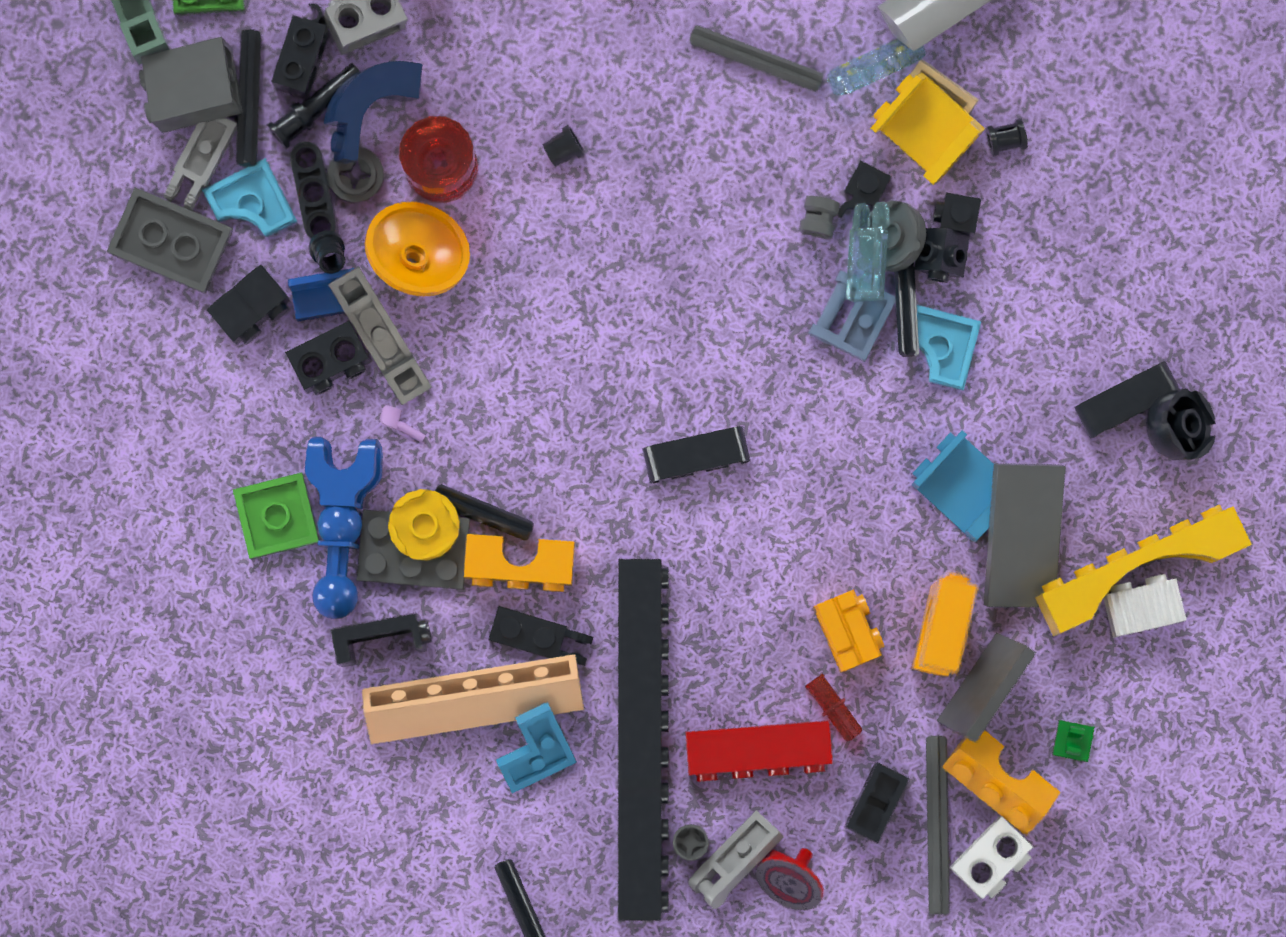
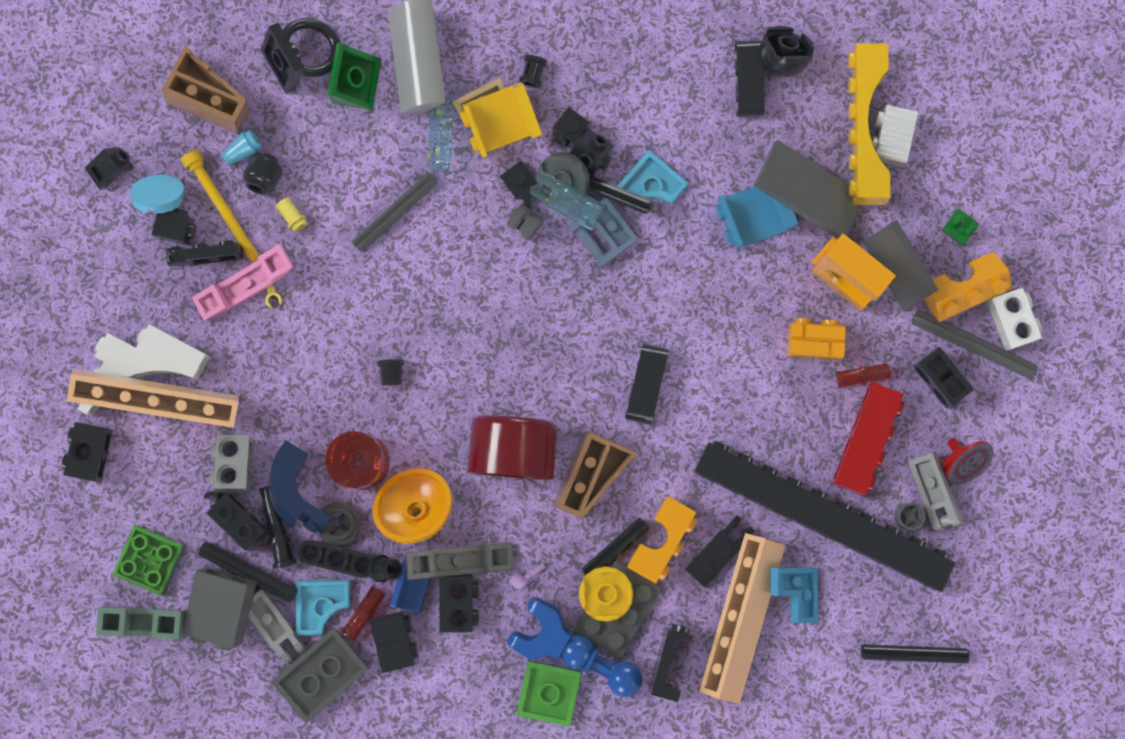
camera: 65 degrees left, 0 degrees up
none -> clear red pin [341,586,386,641]
none -> dark red piece [467,415,557,480]
none -> medium nougat wedge [553,432,638,518]

